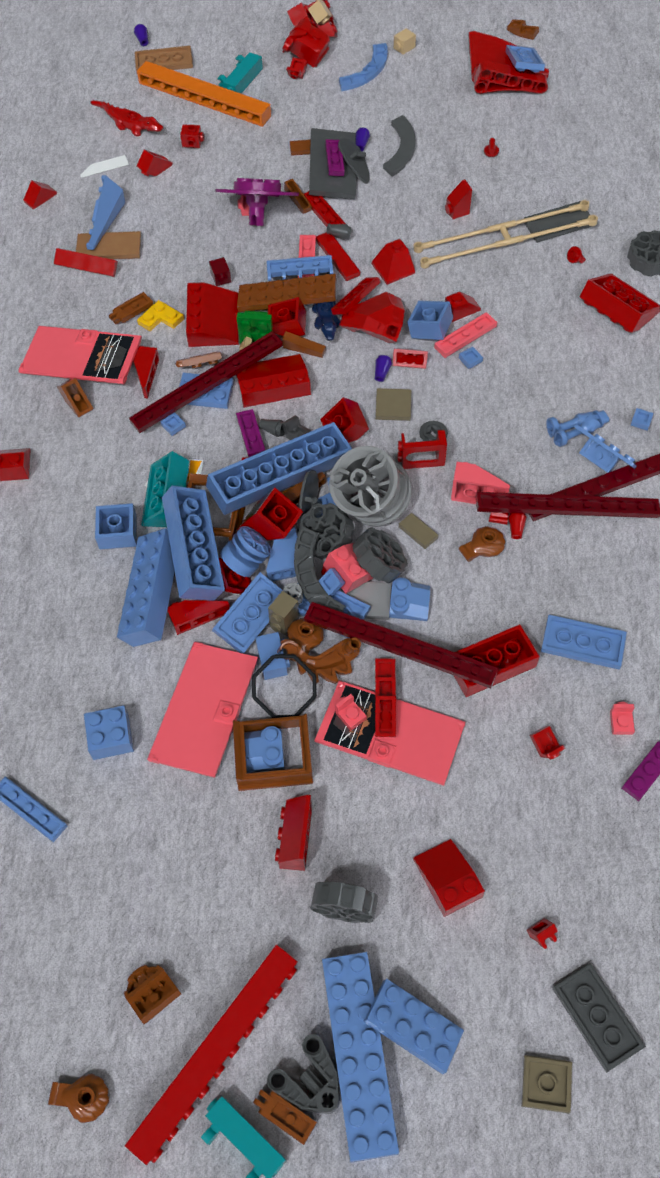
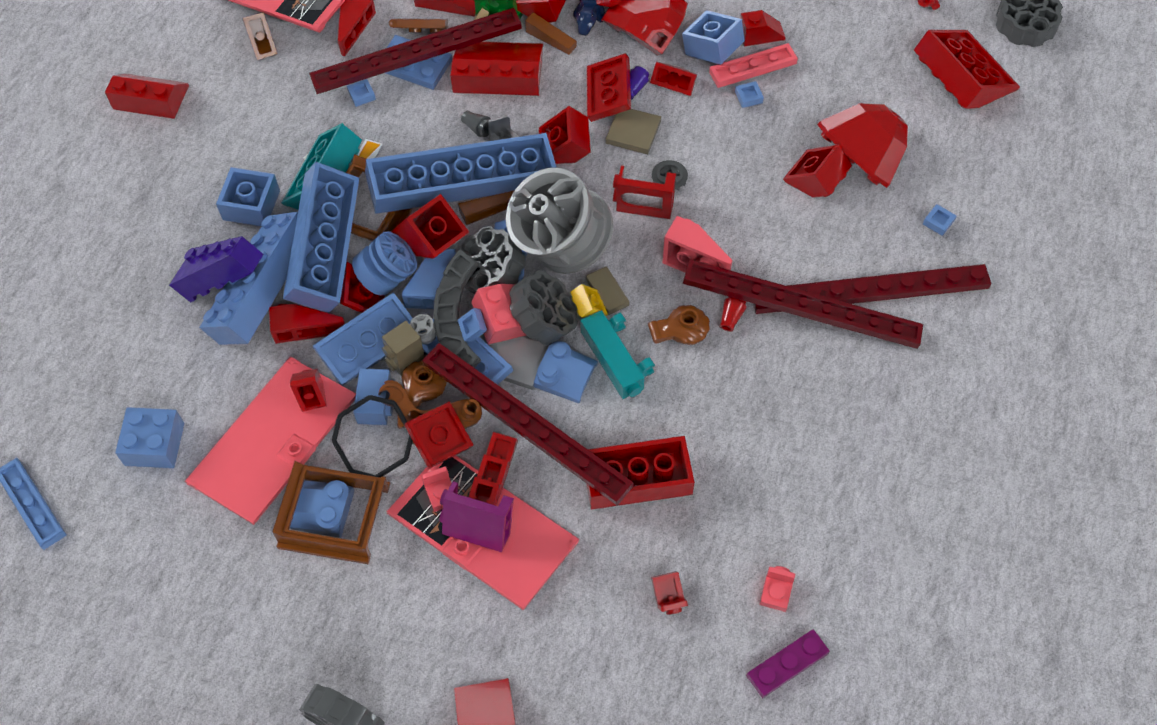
camera: 15 degrees right, 0 degrees up
magenta plate [236,409,265,457] -> none
red slope [275,795,312,871] -> none
dark grey shield [297,470,322,532] -> none
red plate [489,512,509,525] -> none
medium blue plate [541,615,627,670] -> none
medium blue piece [546,410,609,447] -> none
medium blue bracket [573,424,637,473] -> none
none -> dark purple wedge [169,236,264,303]
none -> red slope [290,369,327,412]
none -> red tile [404,401,474,469]
none -> magenta panel [439,481,514,552]
none -> yellow piece [570,284,608,318]
none -> teal brick [580,310,655,400]
none -> red plate [587,53,631,122]
none -> red slope [783,145,852,198]
none -> red brick [817,103,908,188]

